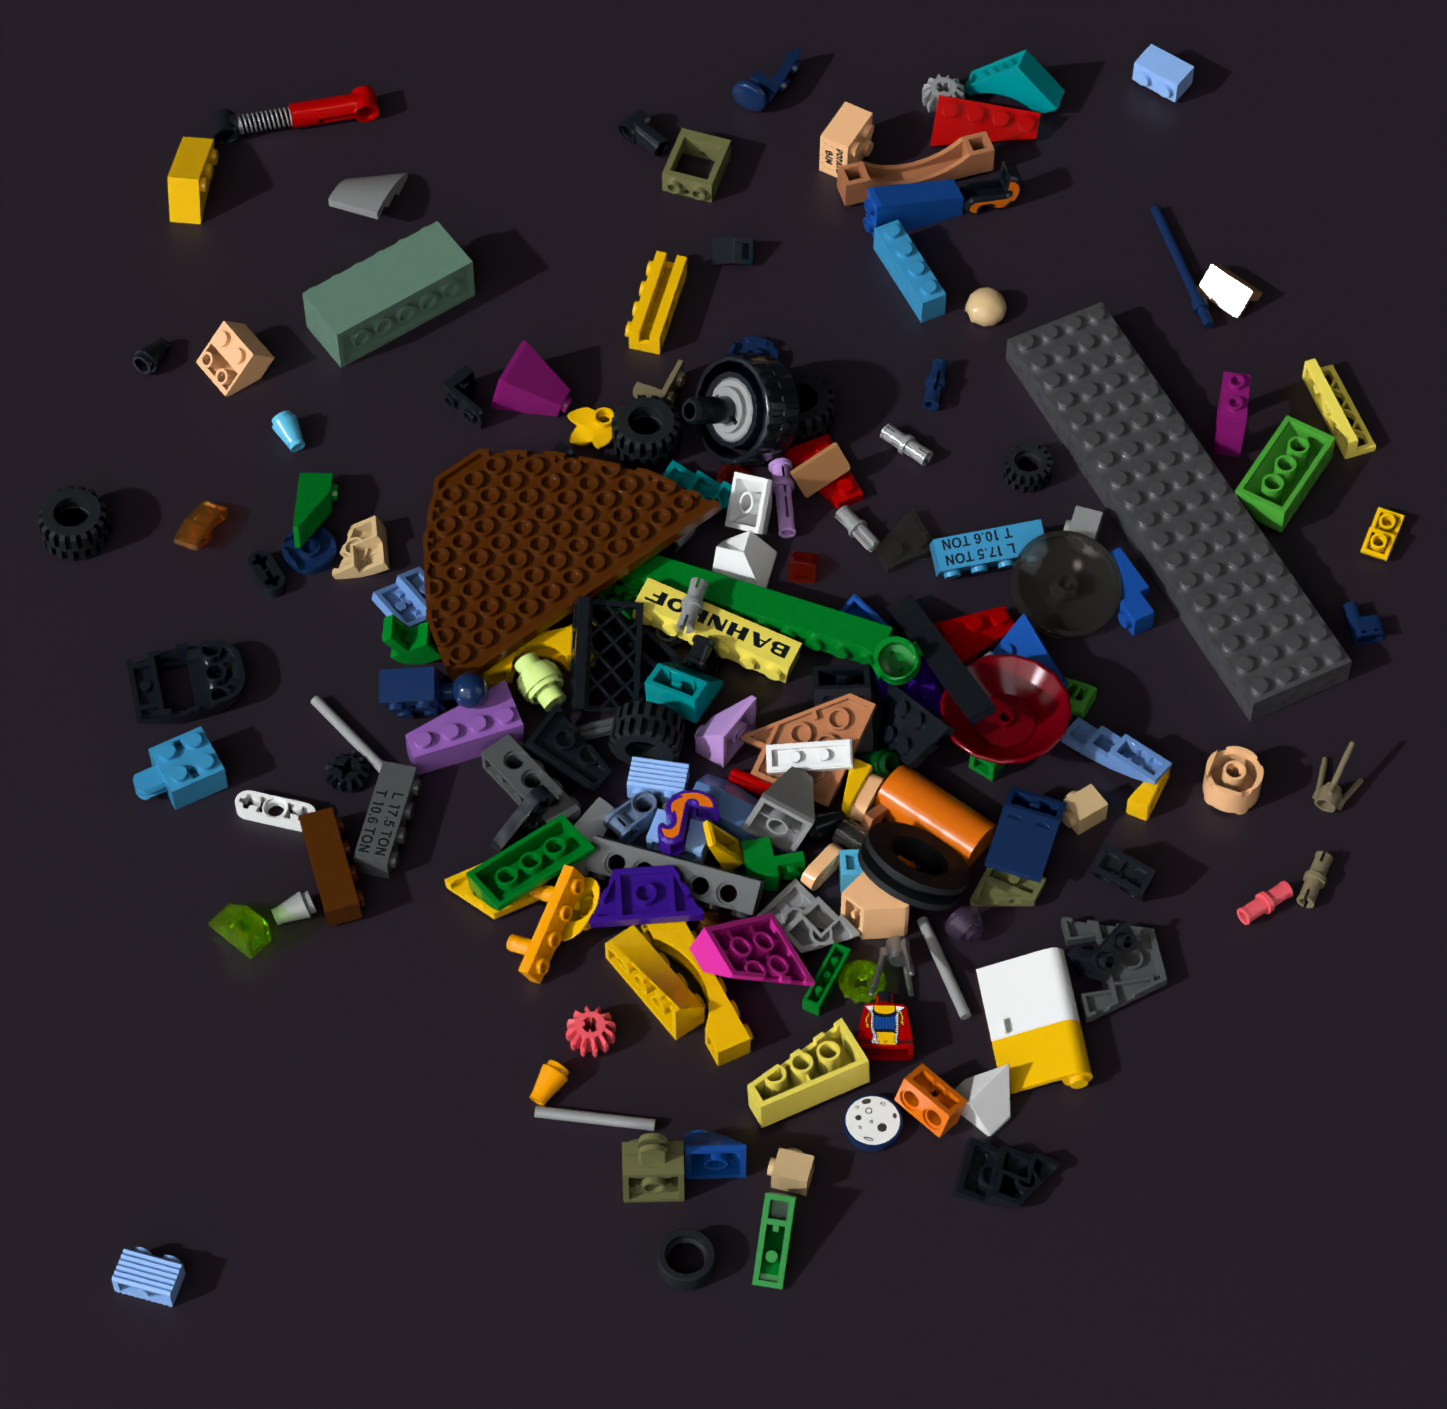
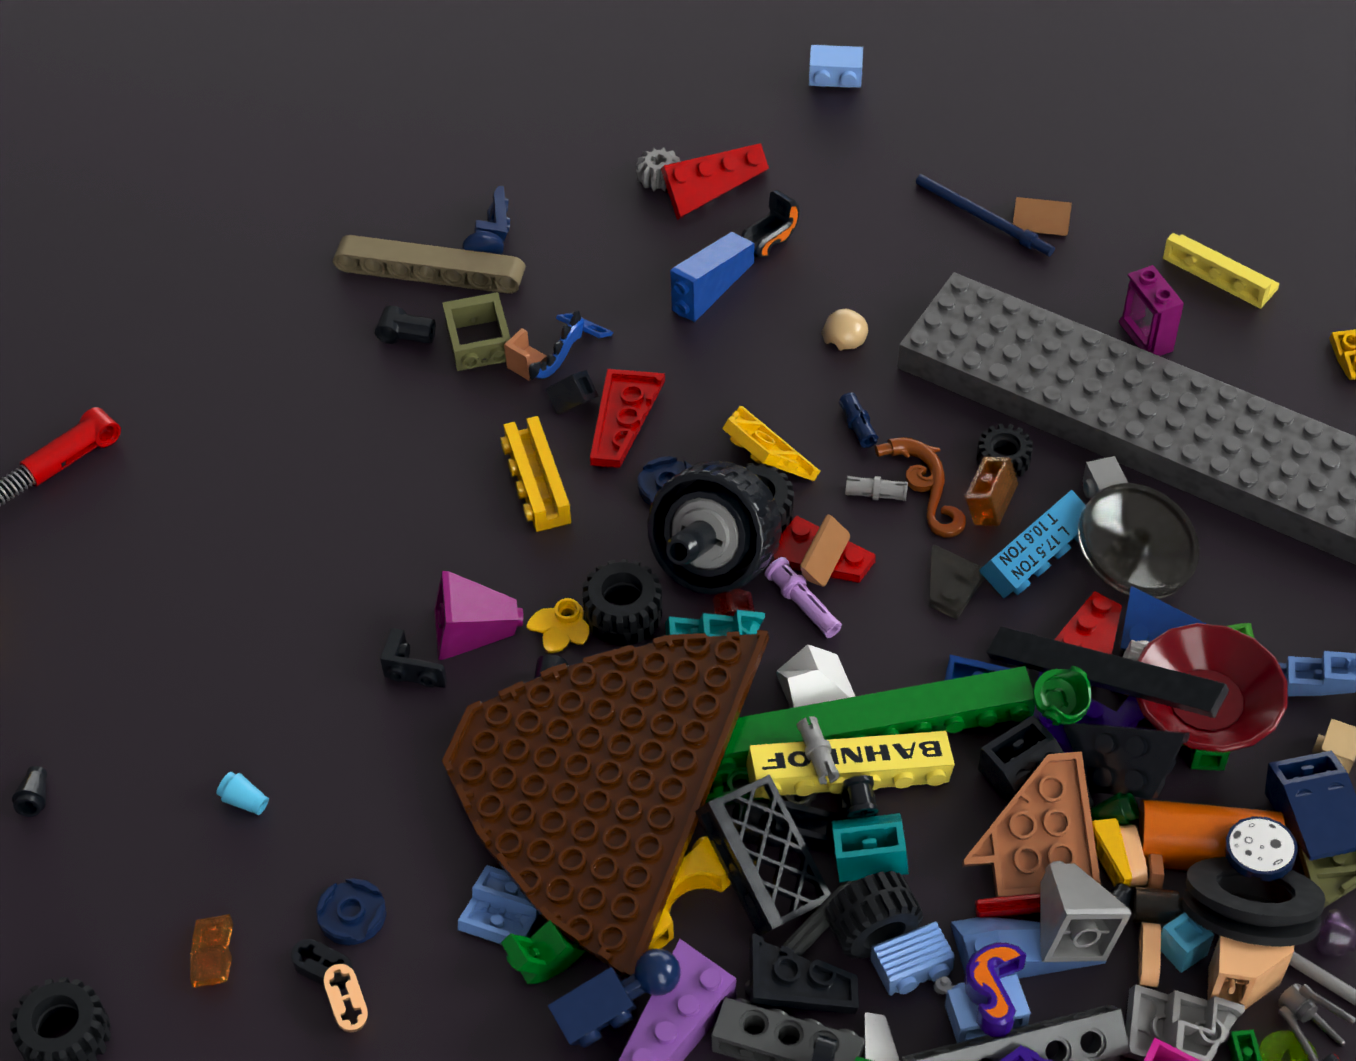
camera: 30 degrees left, 5 degrees down
light nougat slope [196,321,274,397] -> none
green slope [293,473,339,548] -> none
sand green brick [302,221,475,368] -> none
light grey slope [328,173,408,220] -> none
tan slope [332,515,390,579] -> none
yellowish green piece [514,652,566,712] -> none
sand blue piece [603,792,657,843] -> none
dark tan bracket [633,359,687,405] -> none
lavender slope [694,695,756,768] -> none
yellow slope [703,820,744,871] -> none
white slope [725,472,772,534] -> none
green brick [741,837,805,891] -> none
white tile [766,739,854,775] -> none
clear red slope [788,551,818,584] -> none
light nougat brick [819,101,875,178] -> none
light grey axle [835,505,880,552] -> none
nougat arch [837,131,995,206] -> none
dark azure brick [873,220,946,323] -> none
teal arch [964,49,1065,115] -> none
blue slope [1108,547,1155,637] -> none
bright green slope [1235,415,1336,533] -> none
none -> light nougat beam [324,964,368,1033]
none -> dark tan beam [333,235,526,294]
none -> nougat panel [504,328,547,380]
none -> blue piece [528,310,613,380]
none -> red wing [590,369,665,468]
none -> yellow wing [722,406,821,481]
none -> dark orange plant [874,437,966,538]
none -> clear orange brick [964,457,1019,526]
none -> white tile [1225,816,1298,881]

